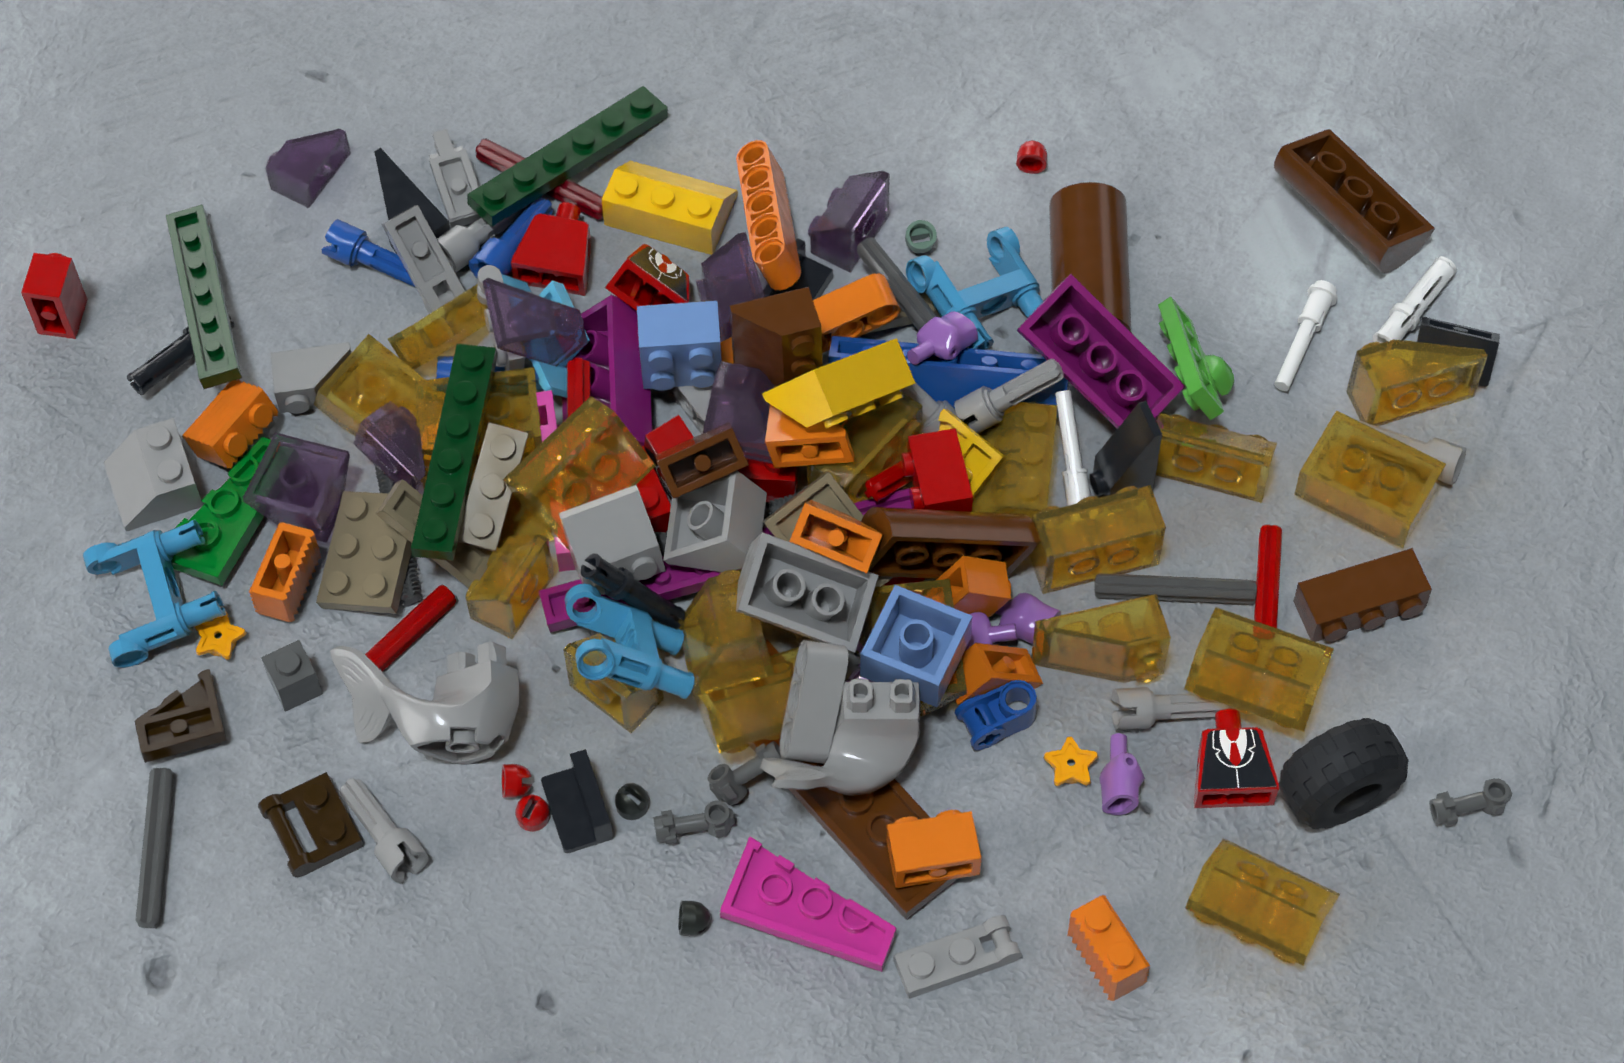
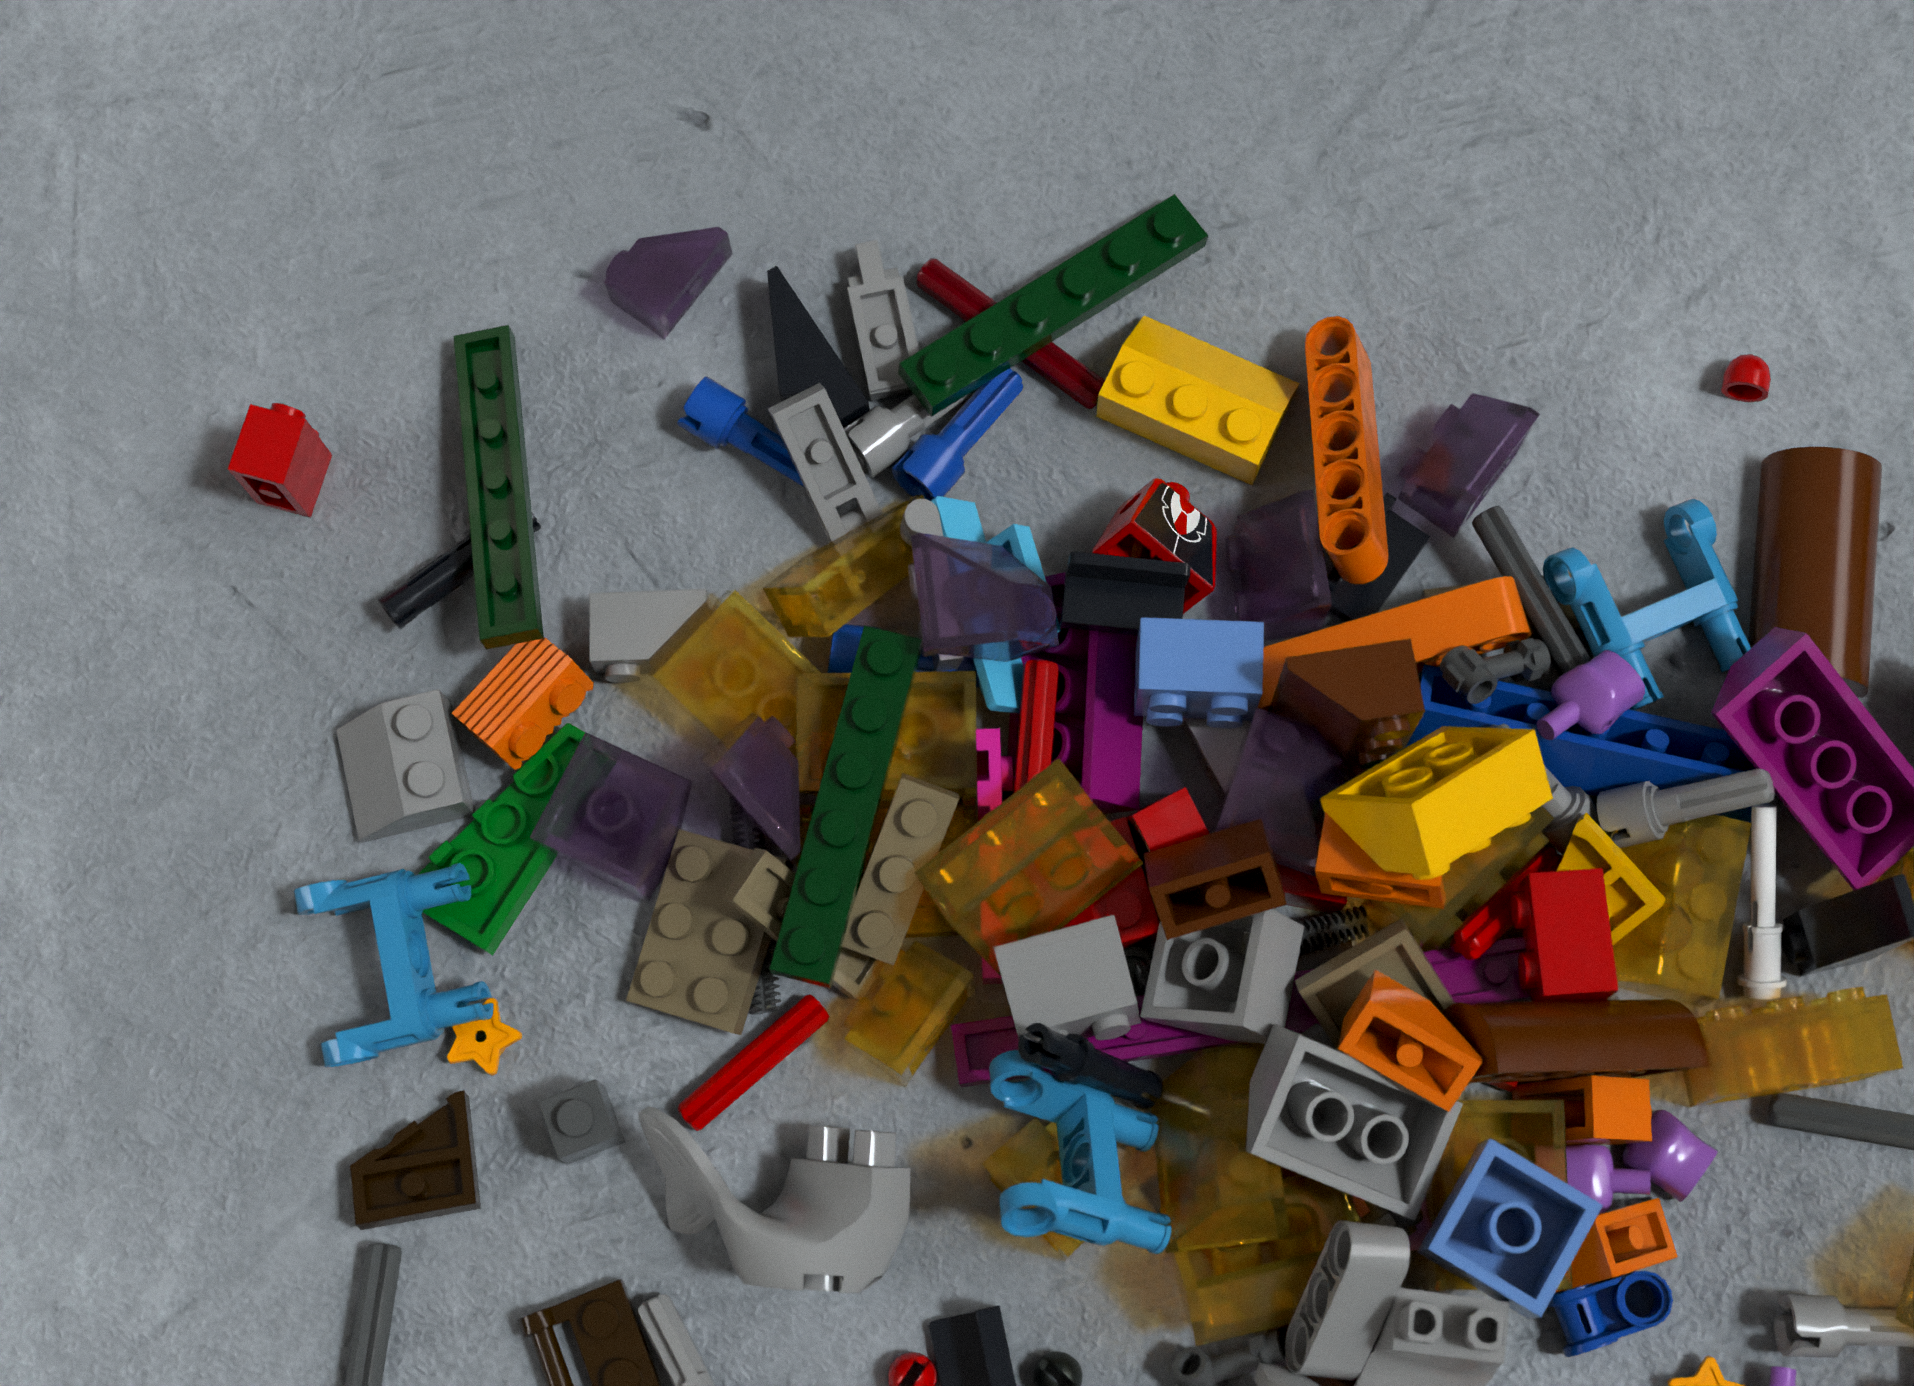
camera: 10 degrees right, 15 degrees up
orange brick [249,522,322,623] -> none
red hinge [502,764,532,798] -> none
red torso [511,202,591,296] -> none
sand green hinge [905,220,937,254] -> none
clear yellow slope [1031,594,1171,683] -> none
none -> black panel [1060,551,1191,635]
none -> dark grey bar [1440,638,1551,704]

